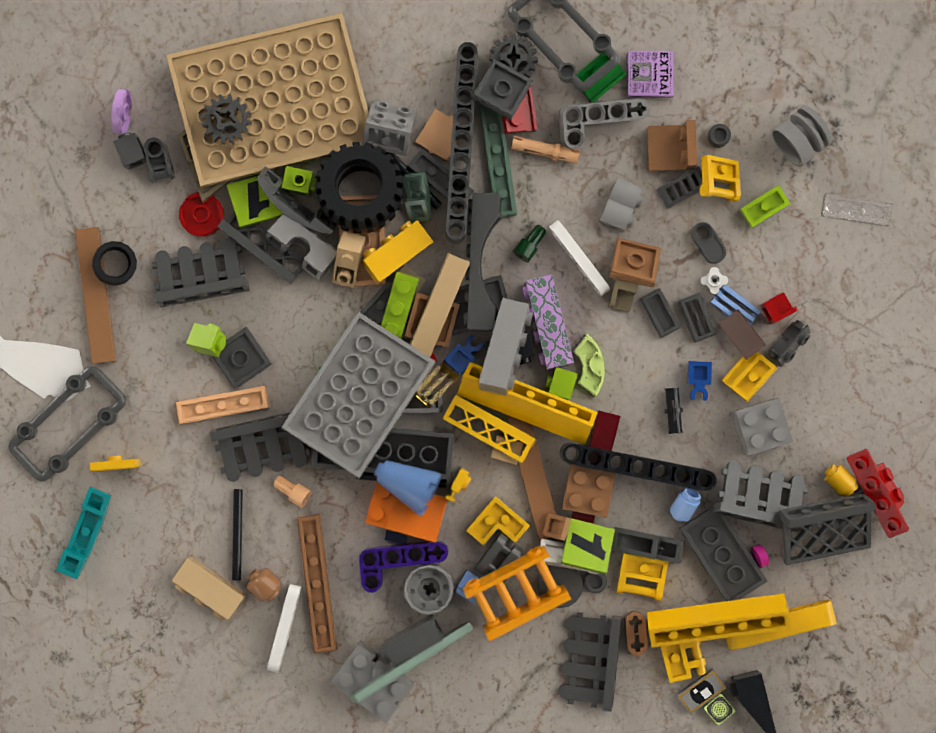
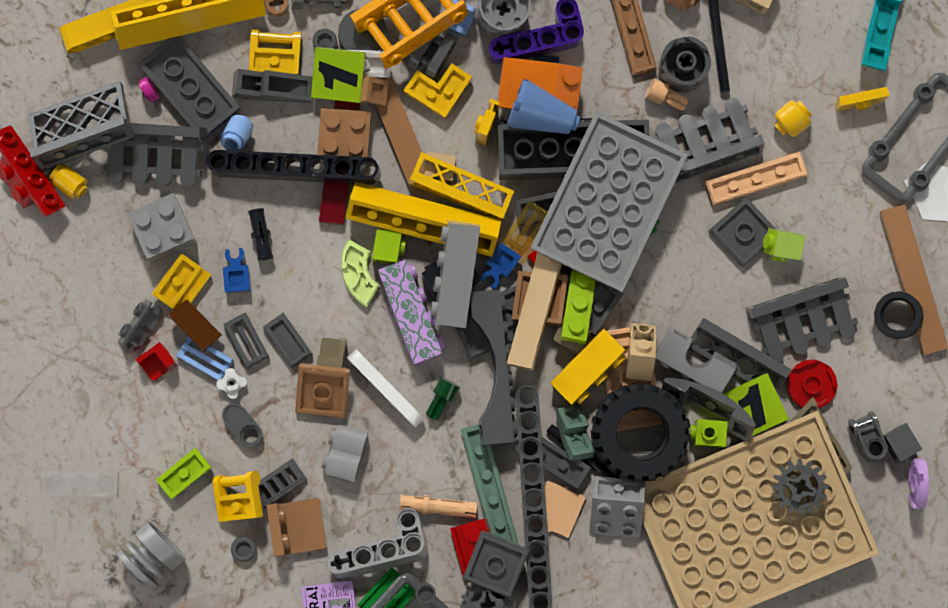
camera: 170 degrees right, 5 degrees down
none -> dark grey brick [658,36,711,93]
none -> yellow head [774,100,812,137]

